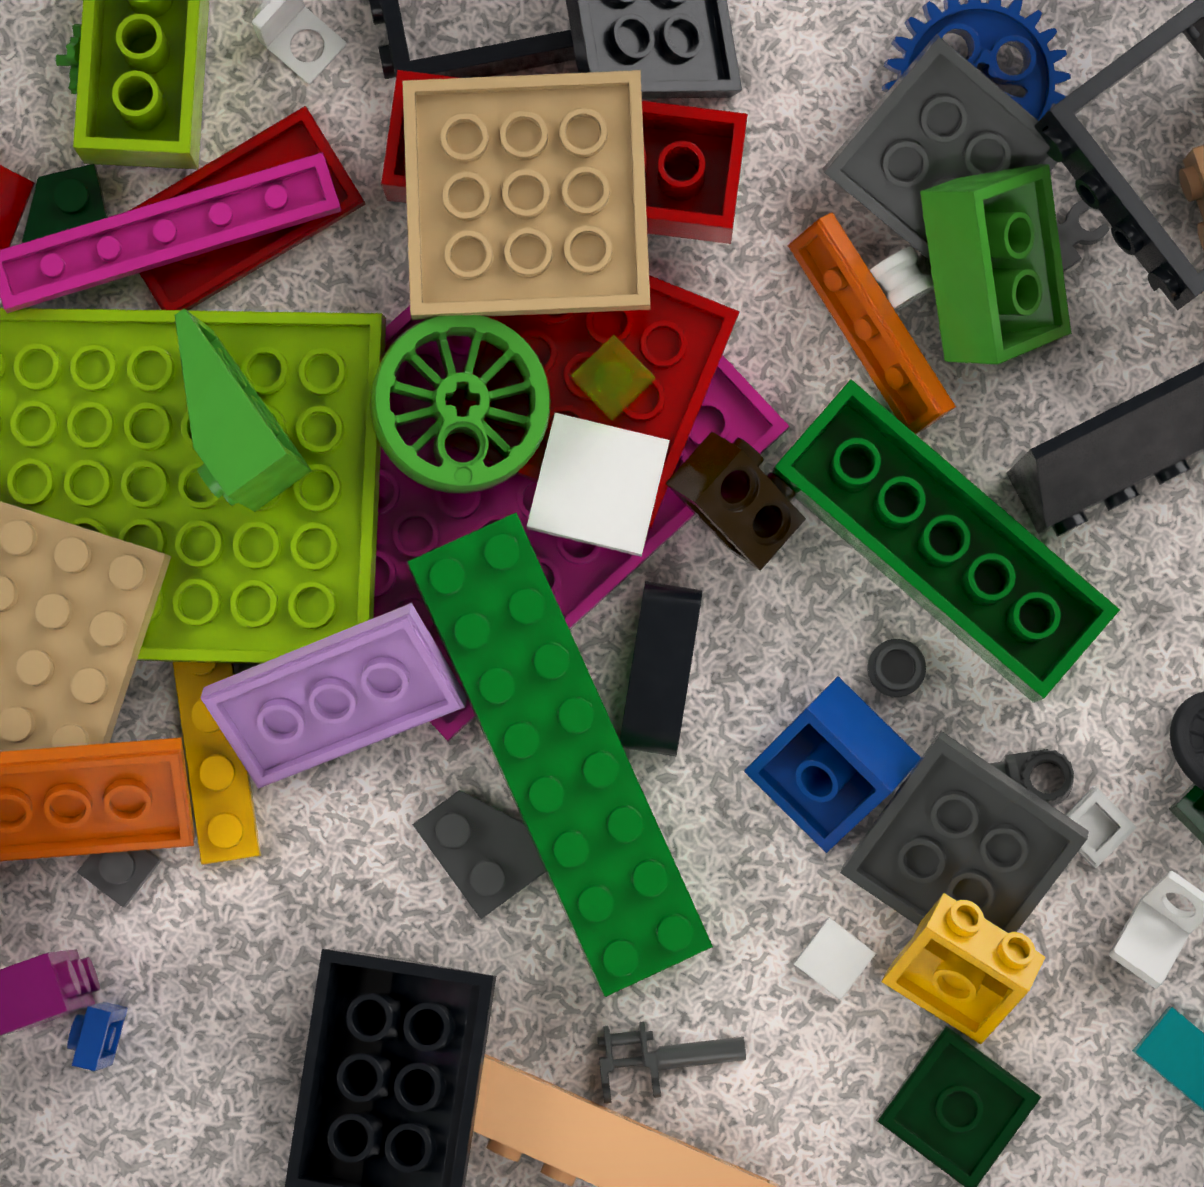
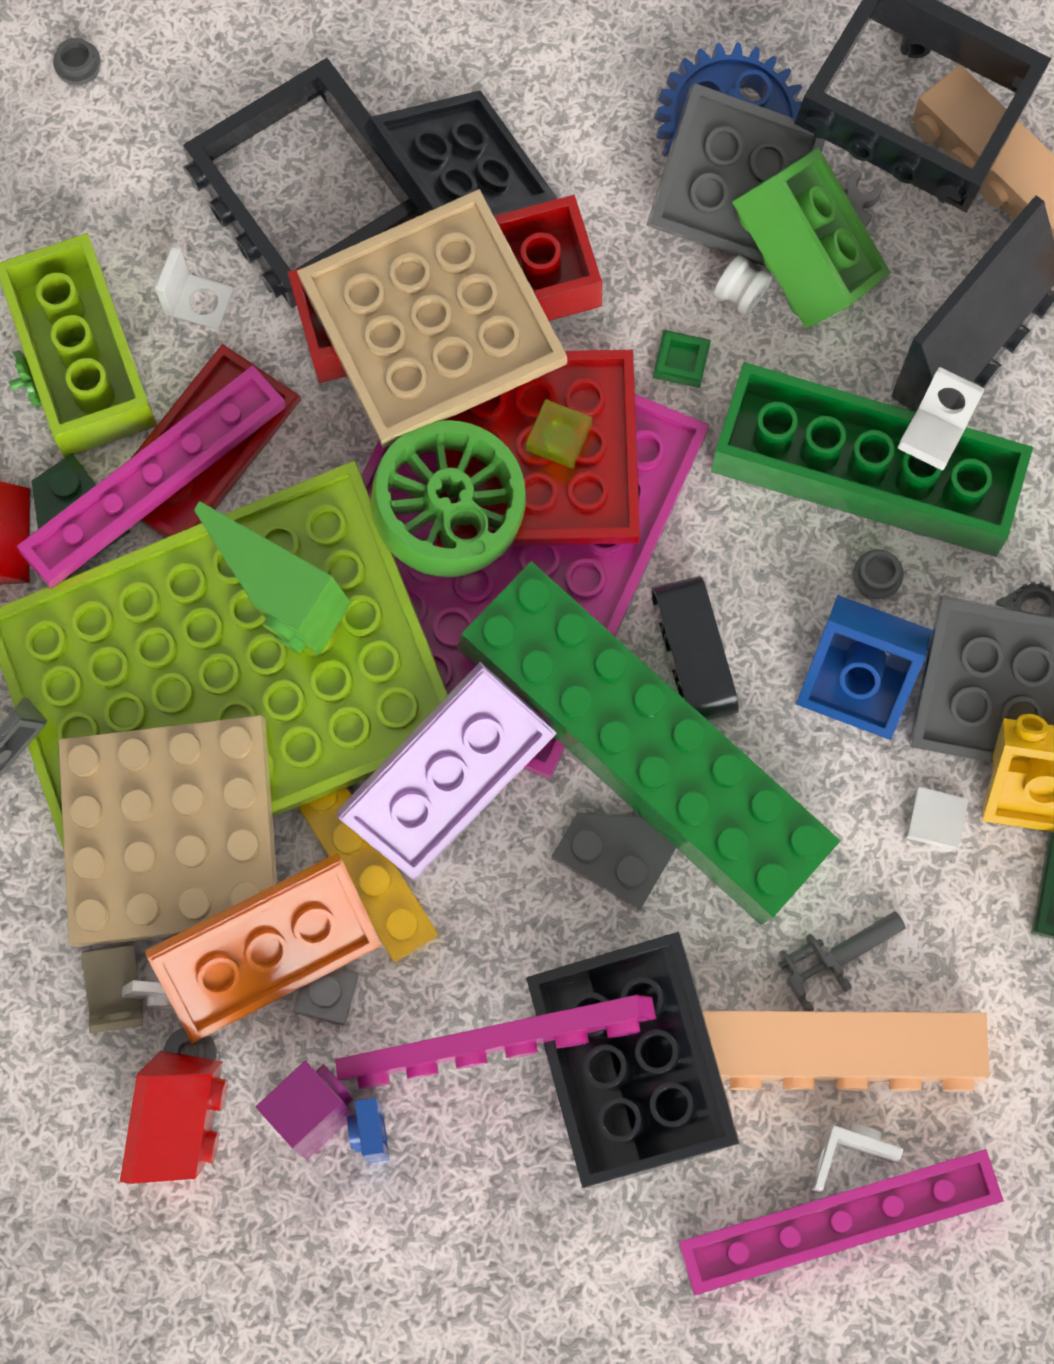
camera: 20 degrees left, 10 degrees down
white tile [527,413,670,557] -> none
dark brown brick [665,431,806,571] -> none
orange tile [787,212,956,435] -> none
none -> dark pink plate [335,995,656,1089]
none -> green tile [653,330,711,388]
none -> white bracket [898,367,984,470]

